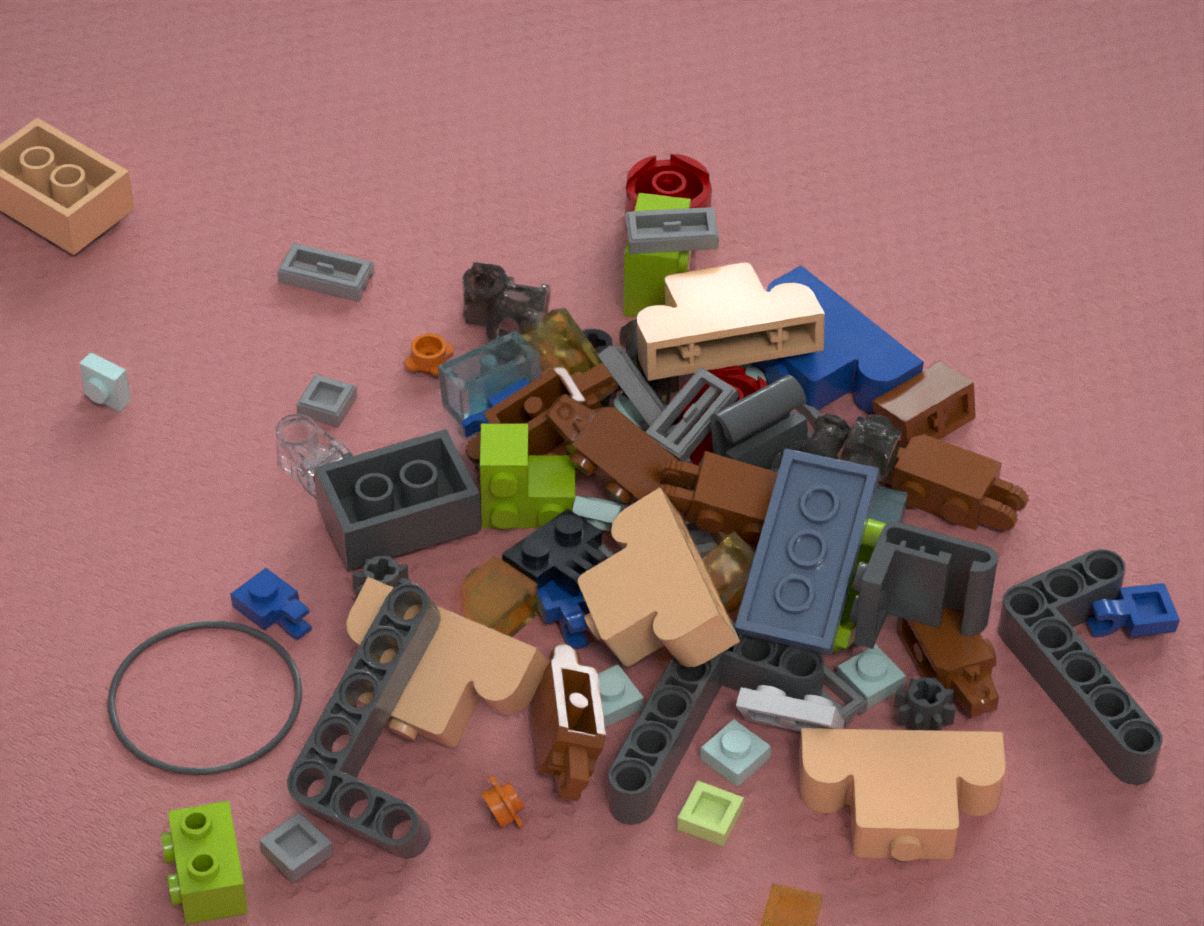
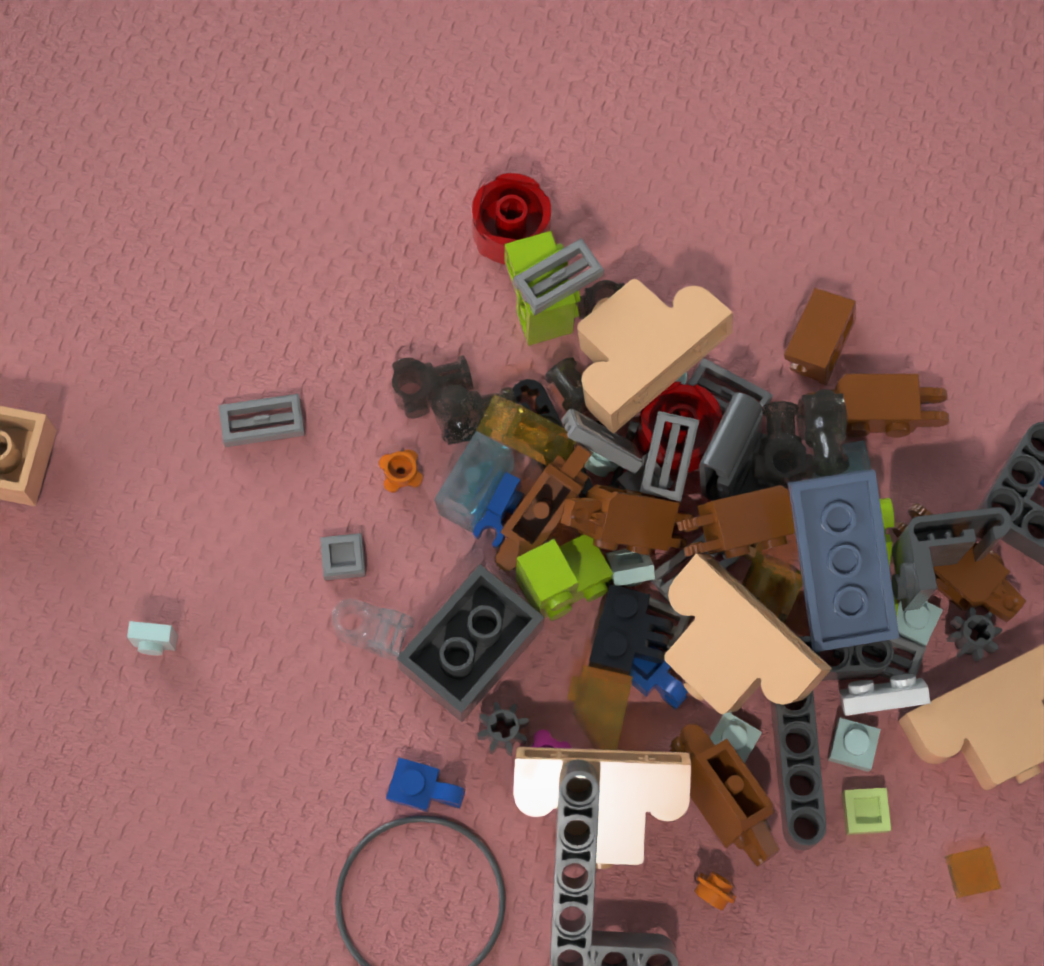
camera: 30 degrees left, 25 degrees up
blue brick [752,265,924,414] -> none

